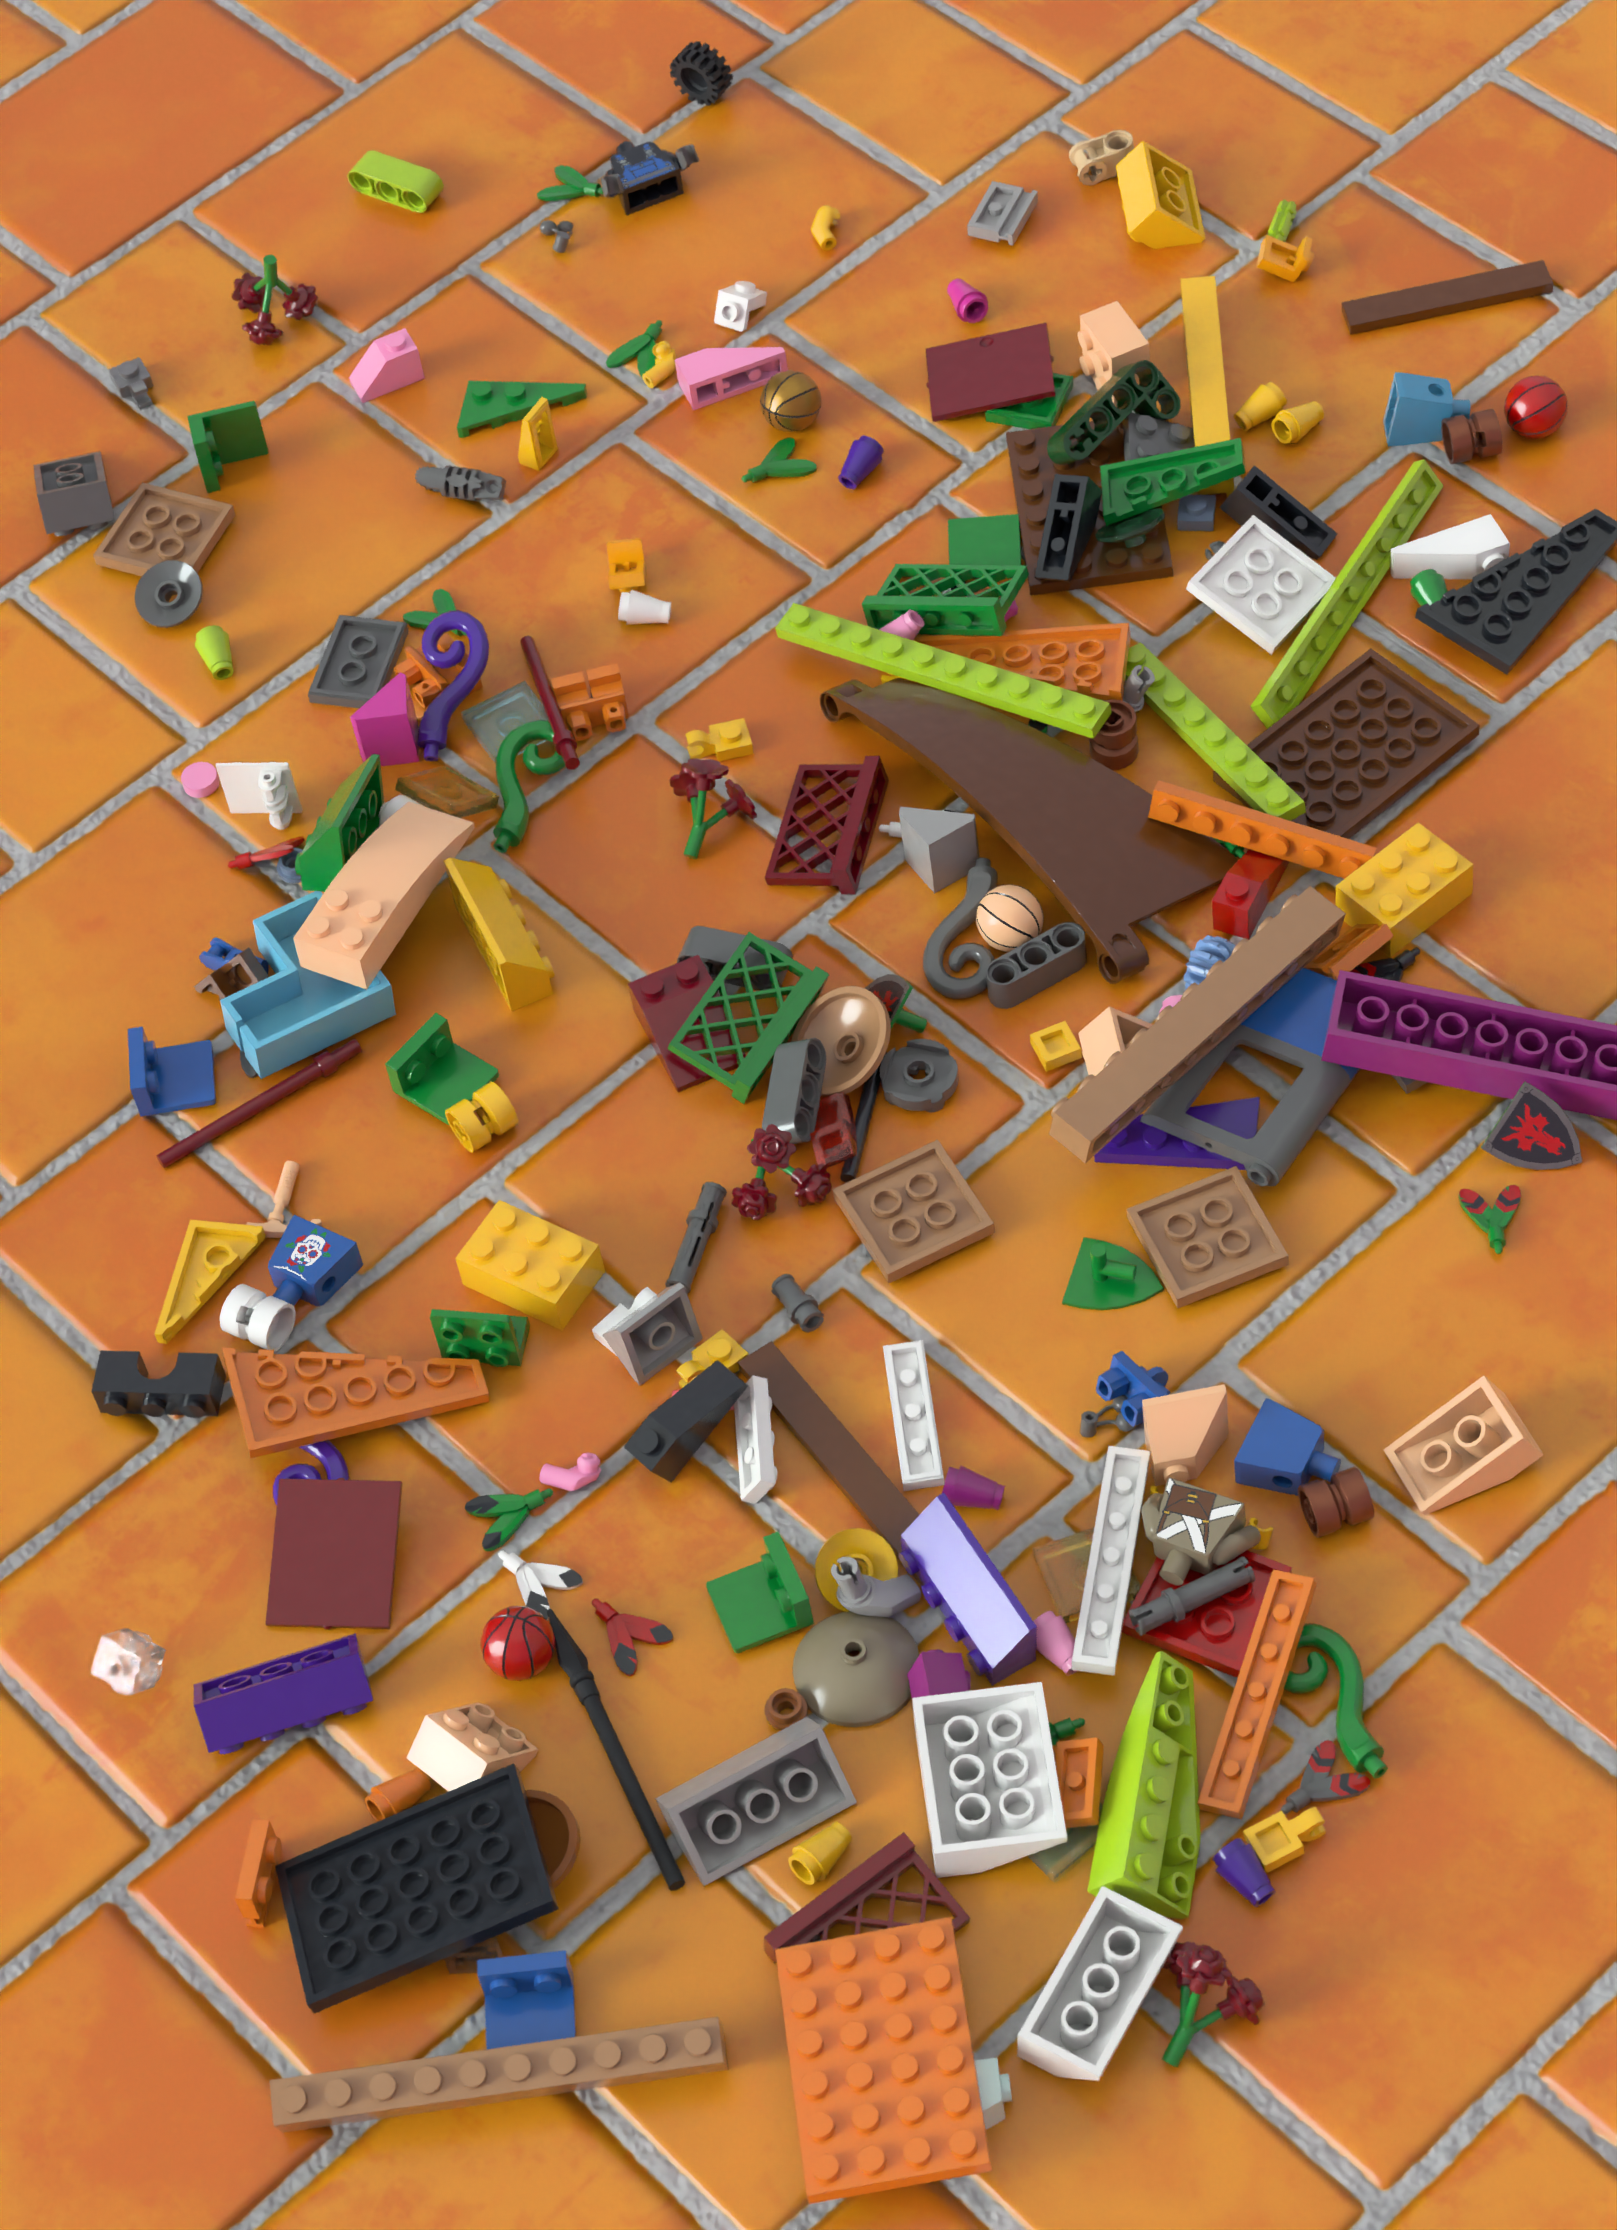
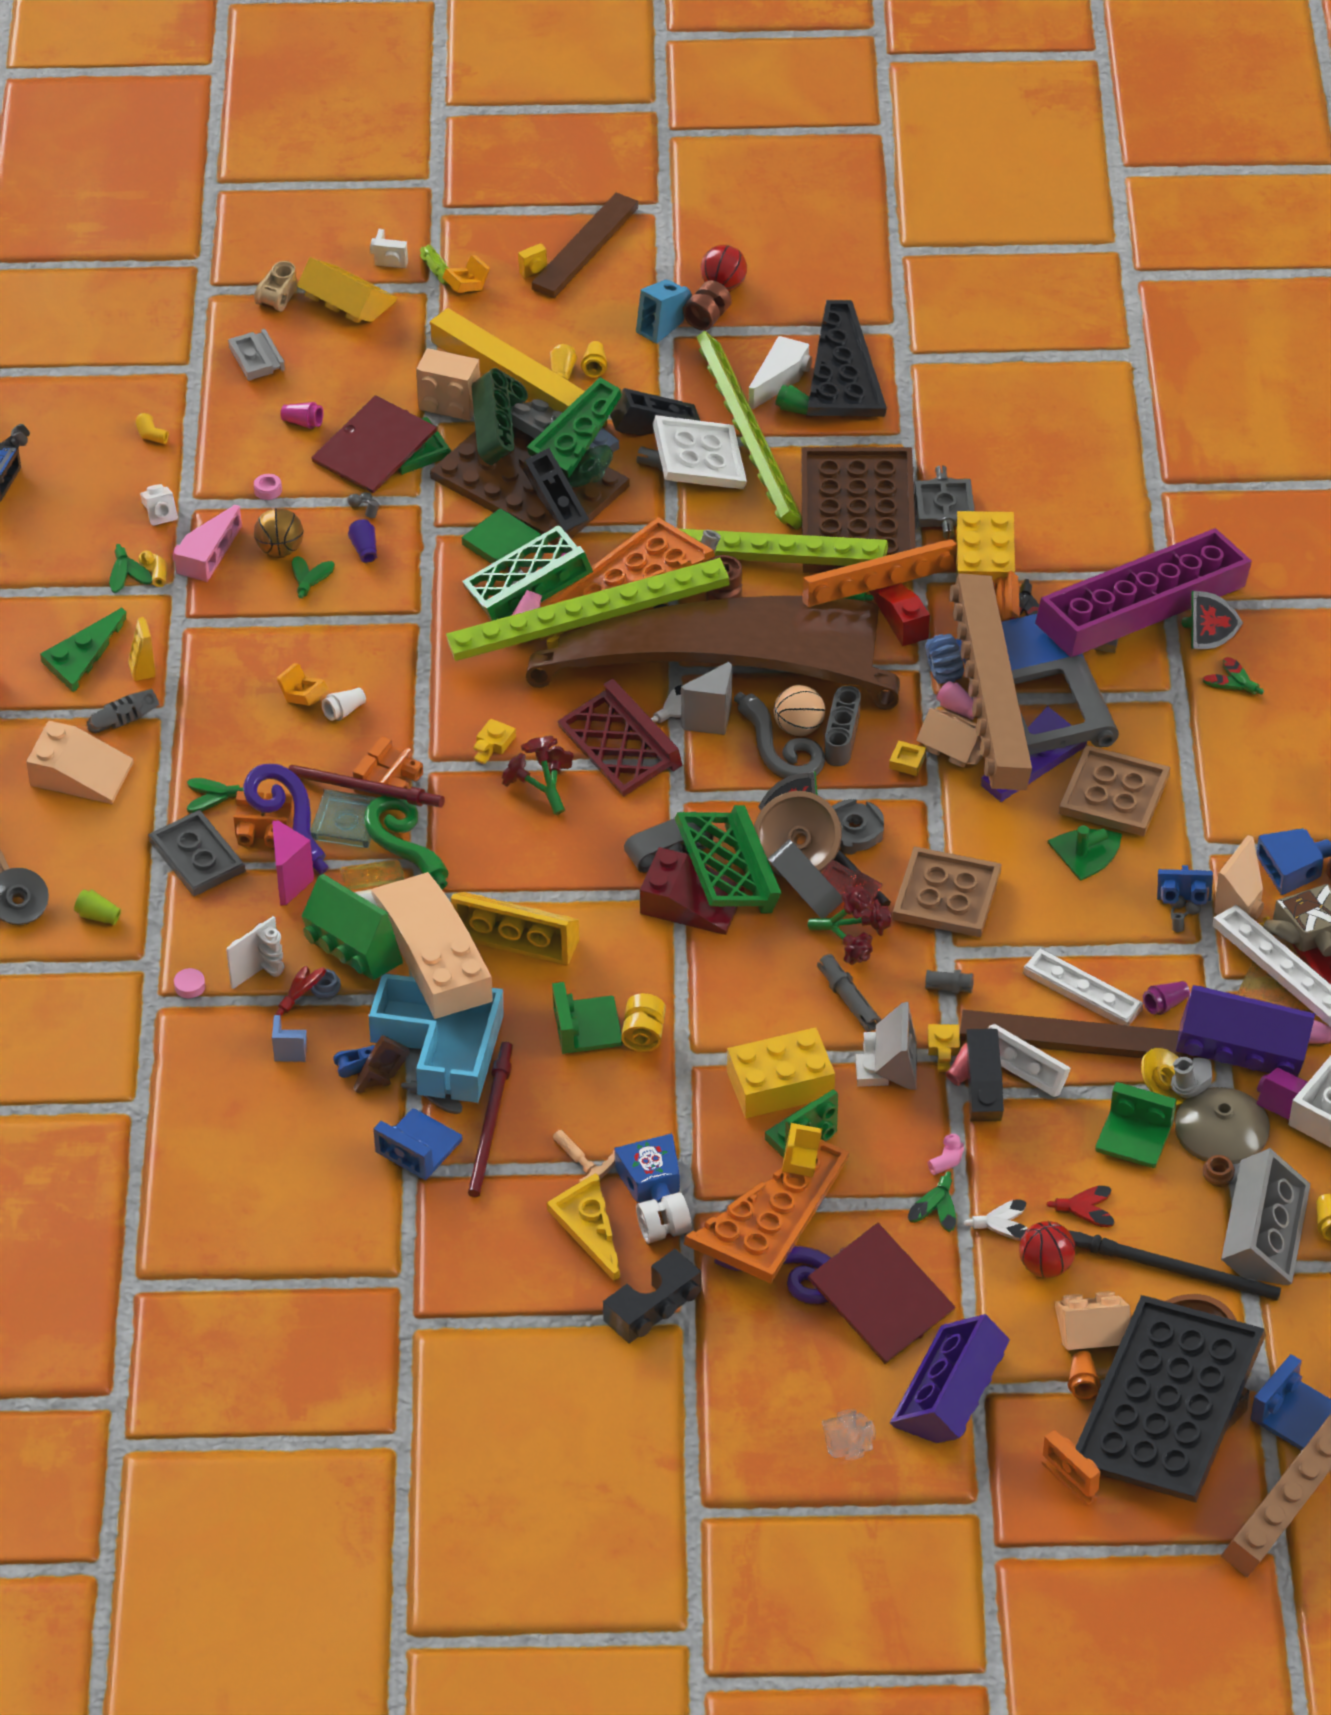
camera: 55 degrees left, 5 degrees down
none -> light nougat slope [26,720,134,804]
none -> bright pink tile [254,474,282,500]
none -> medium blue panel [272,1015,307,1062]
none -> dark grey piece [347,492,379,518]
none -> white bracket [370,229,408,269]
none -> yellow plate [518,243,547,279]
none -> yellow panel [782,1123,822,1177]
none -> dark grey plate [915,465,975,539]

